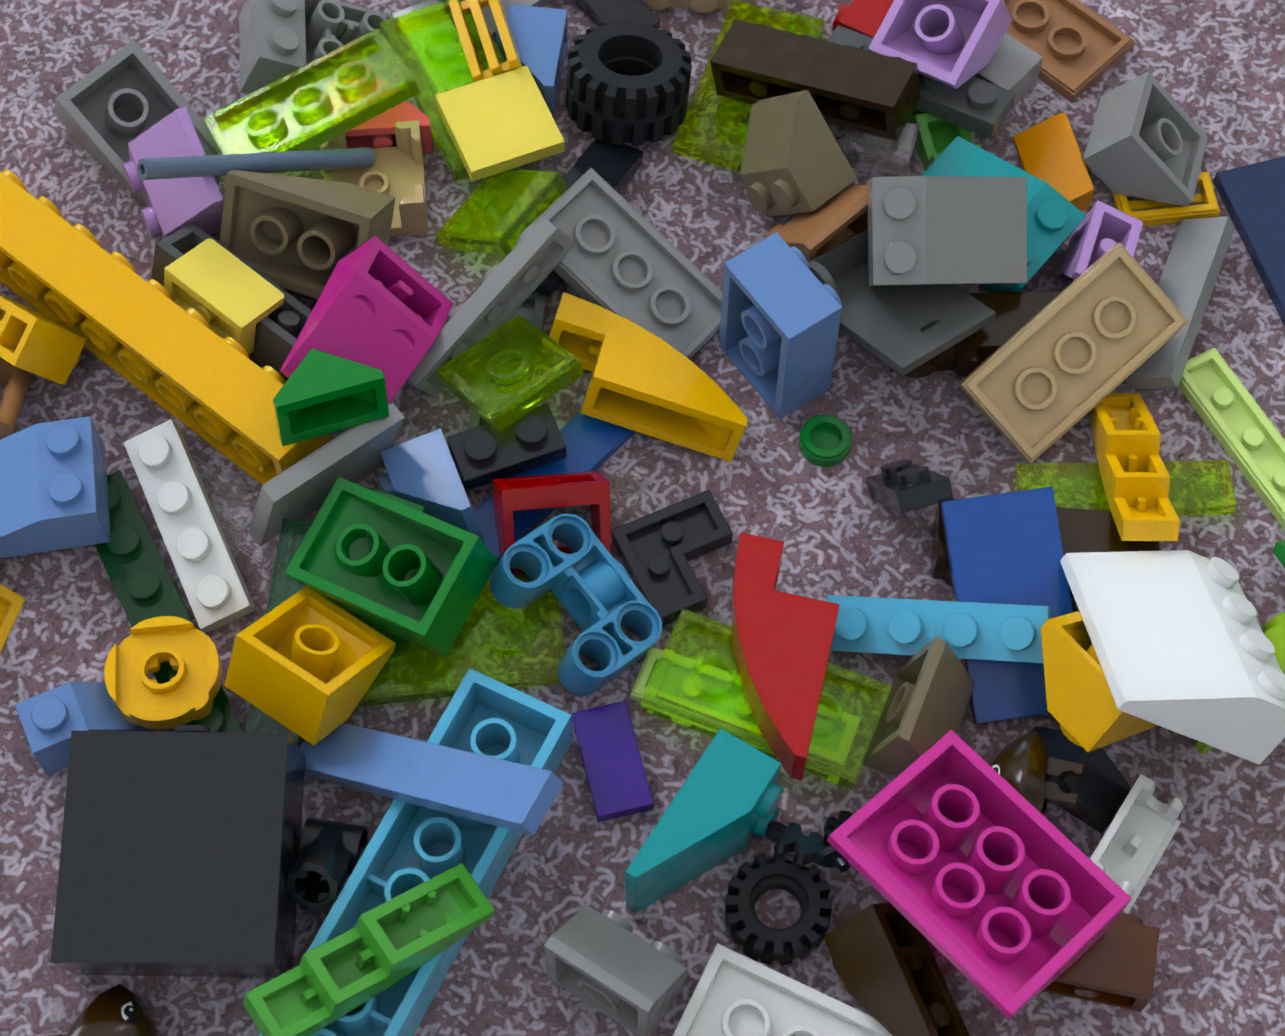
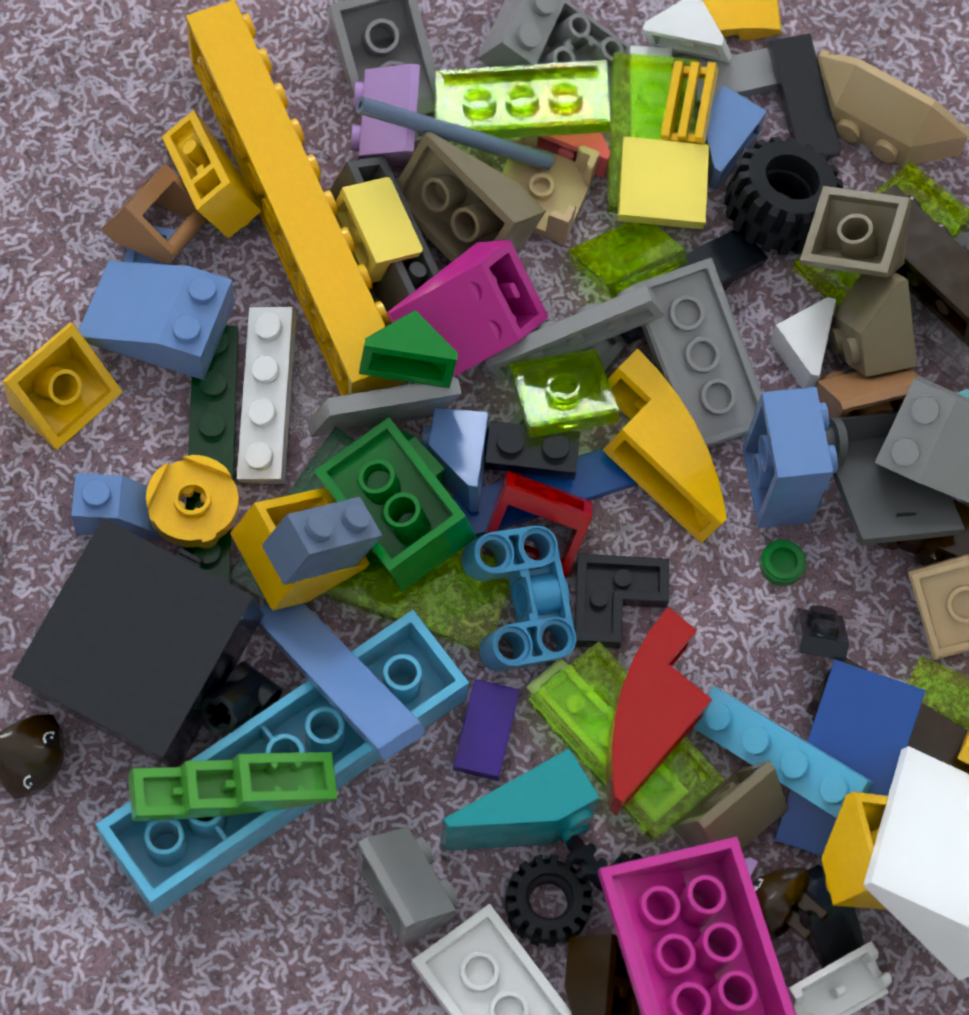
camera: 20 degrees right, 5 degrees up
none -> sand blue brick [262,497,383,585]
none -> white slope [770,297,836,388]
none -> dark tan slope [800,186,911,278]

